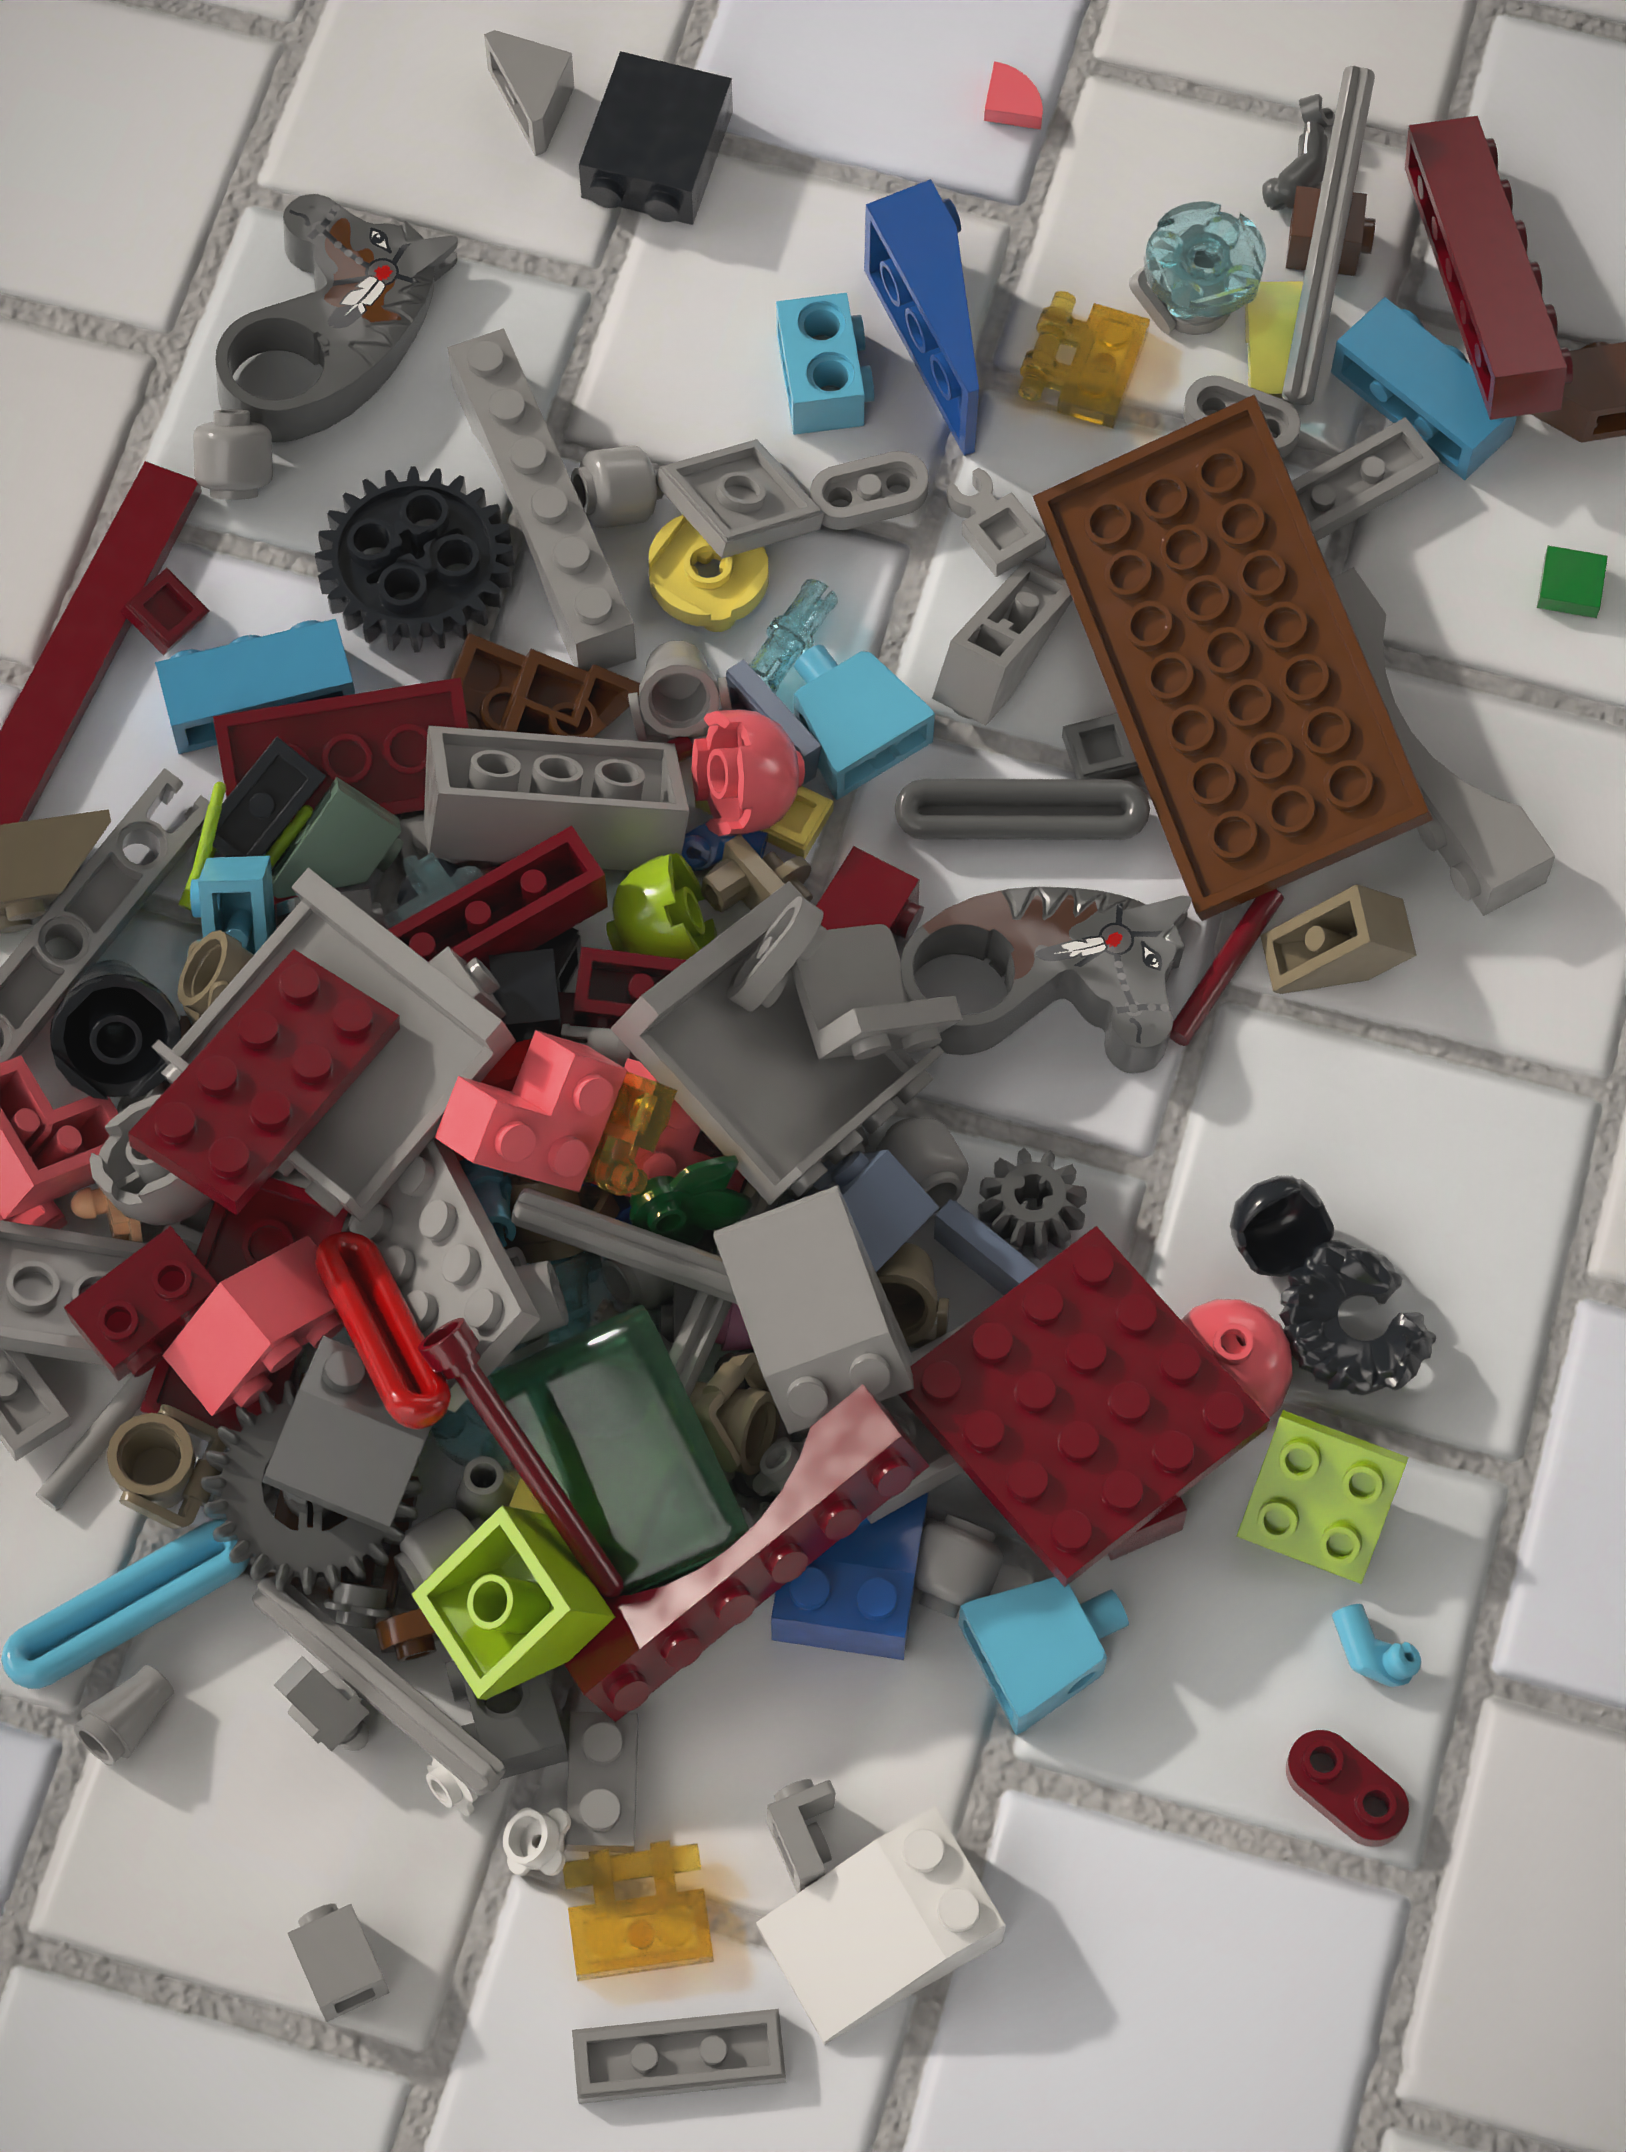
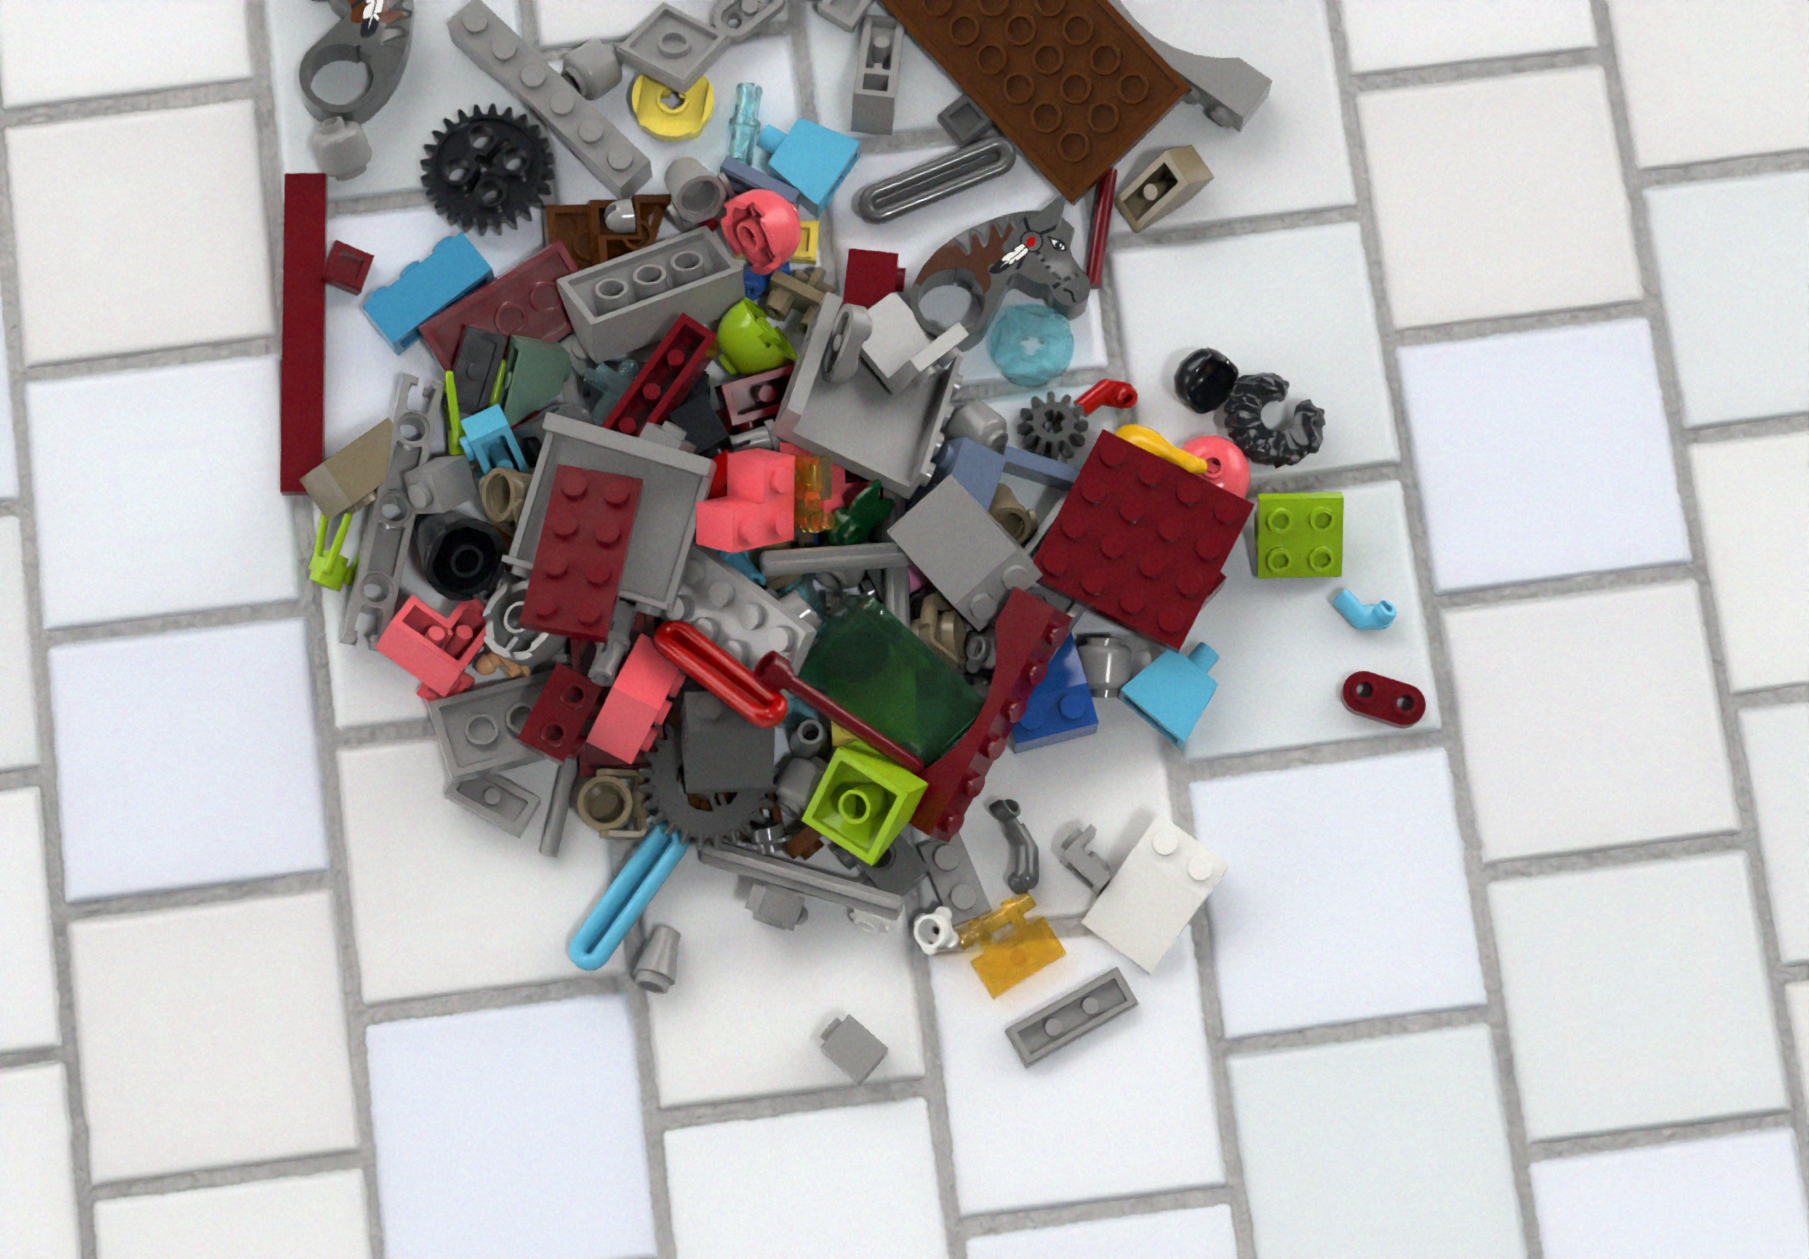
camera: 25 degrees left, 10 degrees up
none -> light grey brick [403,455,478,514]
none -> light grey pin [588,600,638,687]
none -> light grey hinge [604,199,636,233]
none -> dark grey arm [989,799,1039,895]
none -> clear light blue plate [990,304,1074,388]
none -> red arm [1074,379,1138,418]
none -> yellow piece [1114,424,1207,474]

